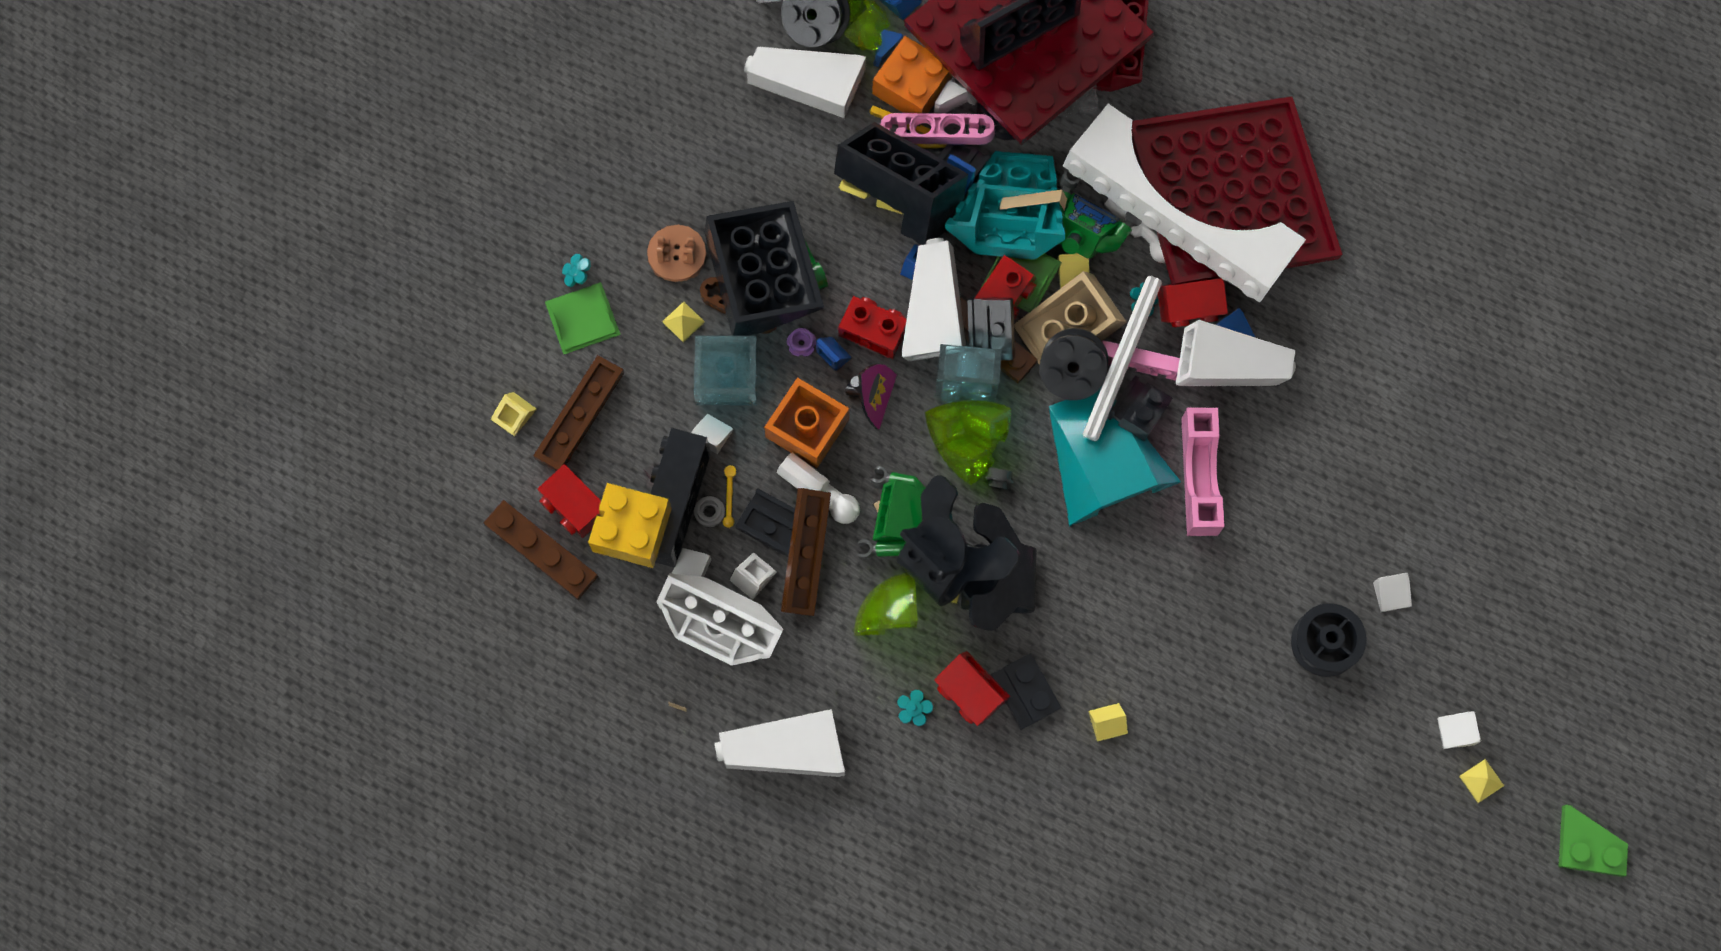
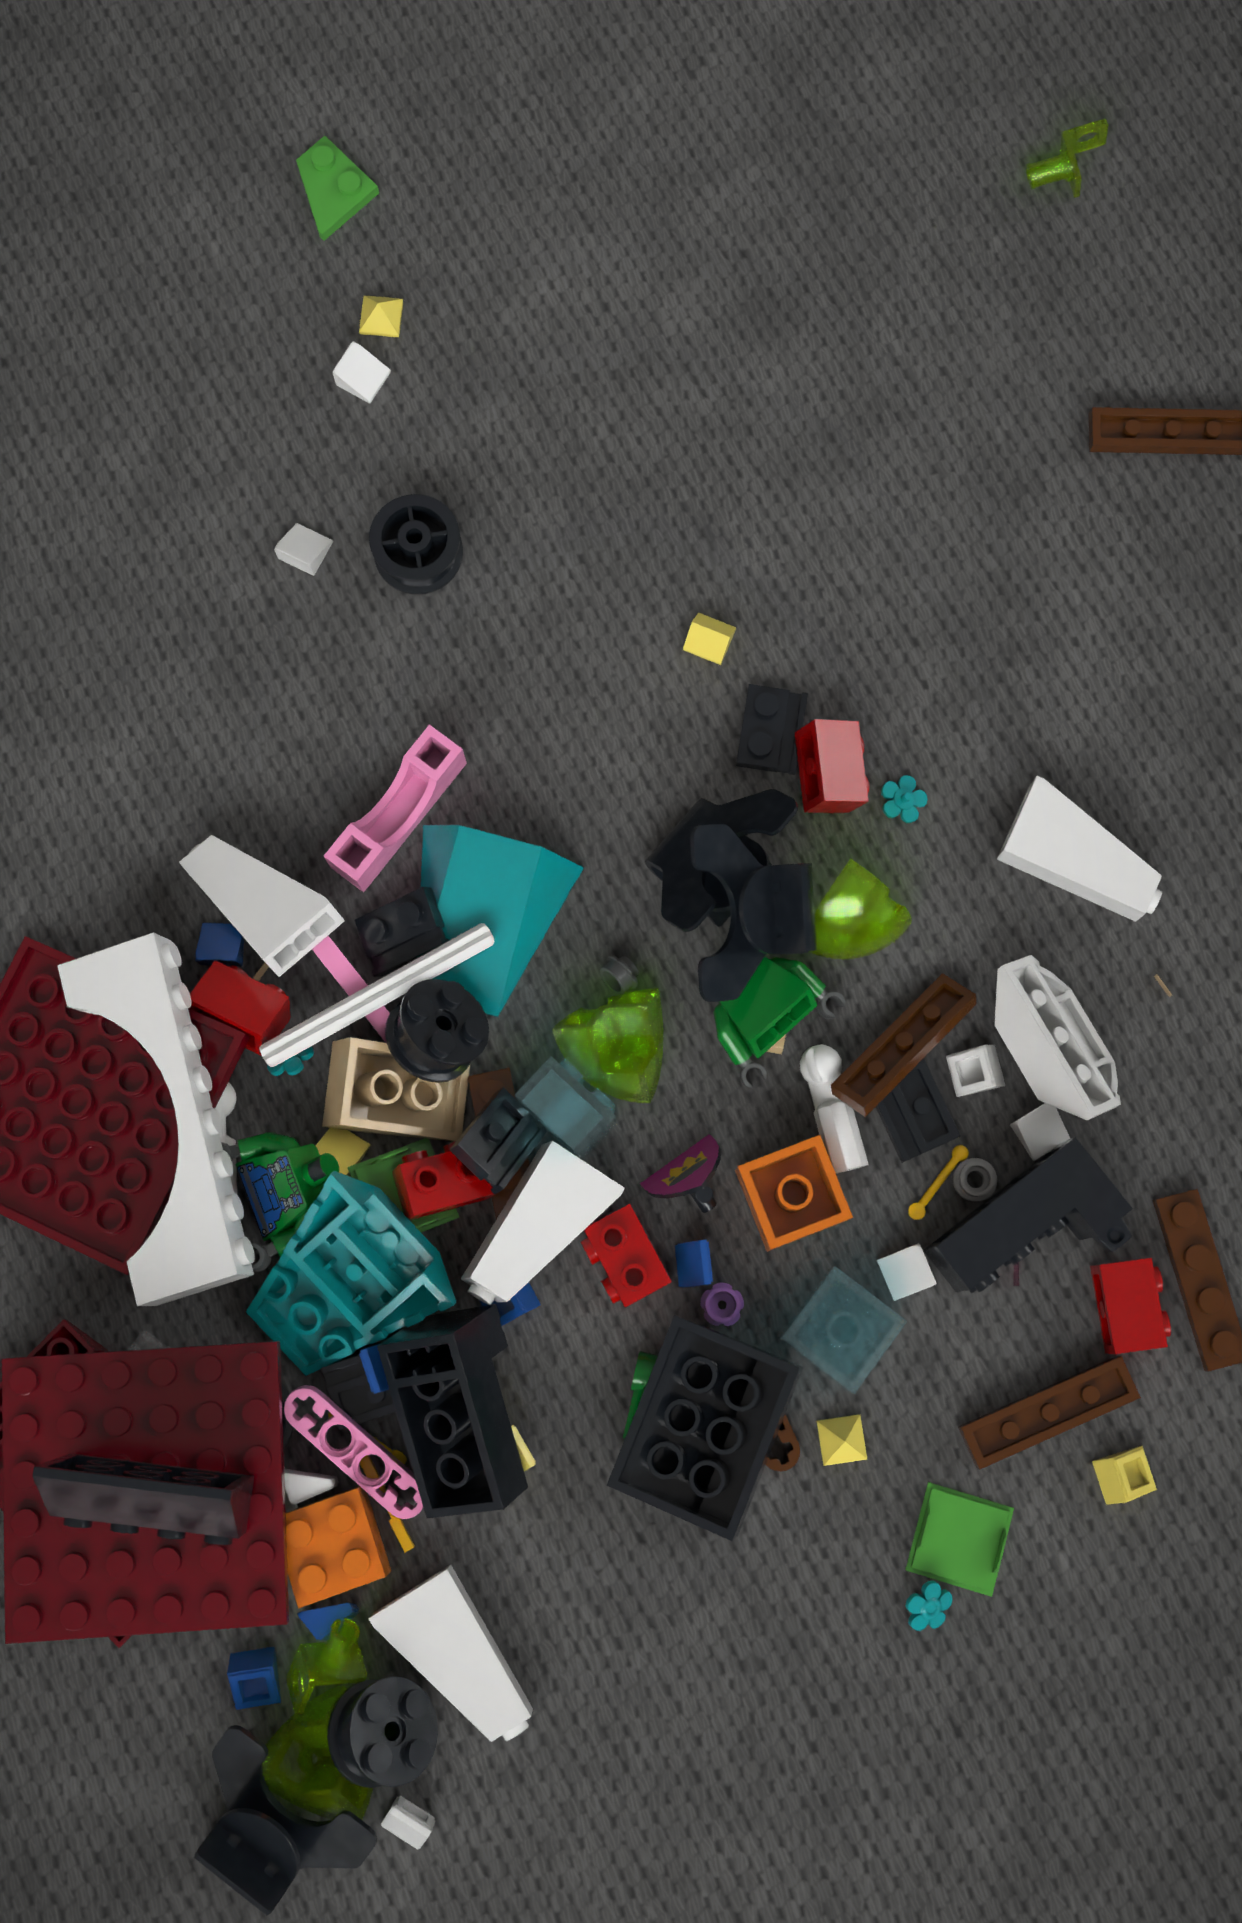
camera: 140 degrees left, 5 degrees up
yellow piece [588,483,672,568] -> none
nougat plate [647,225,707,282] -> none
tan piece [999,190,1067,210] -> none

